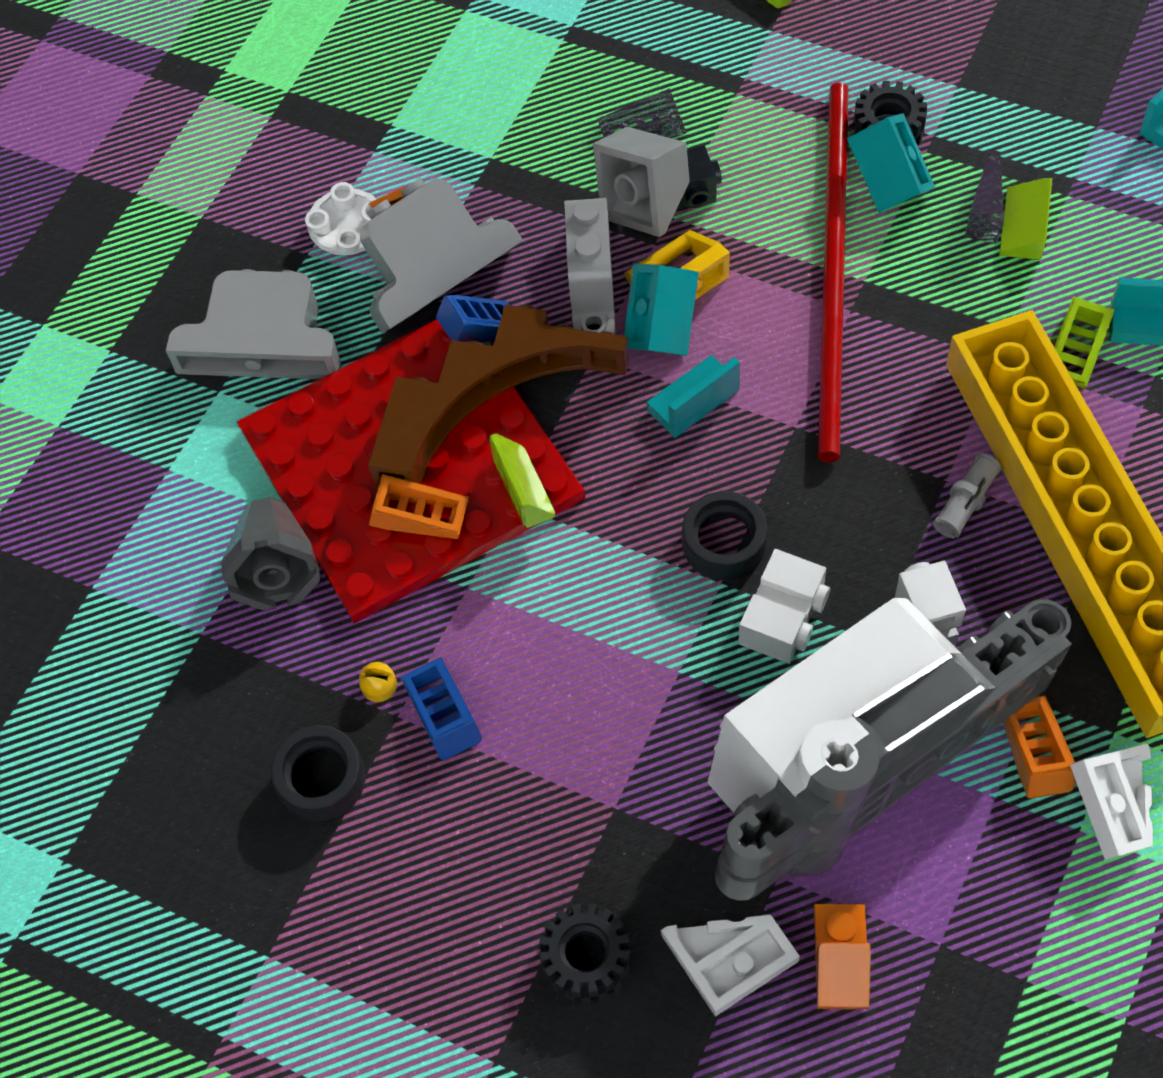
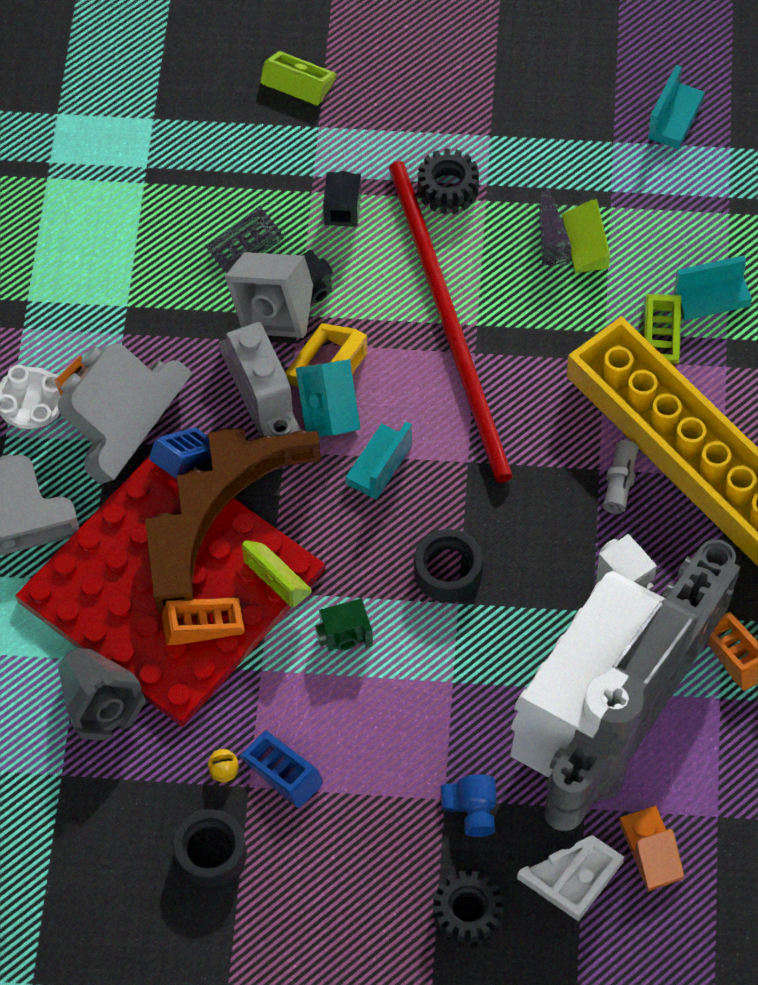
camera: 25 degrees left, 0 degrees up
white brick [739,549,830,664] -> none
teal panel [847,113,935,213] -> none
none -> dark green brick [315,598,373,651]
none -> black brick [323,171,362,227]
none -> blue piece [440,774,497,837]

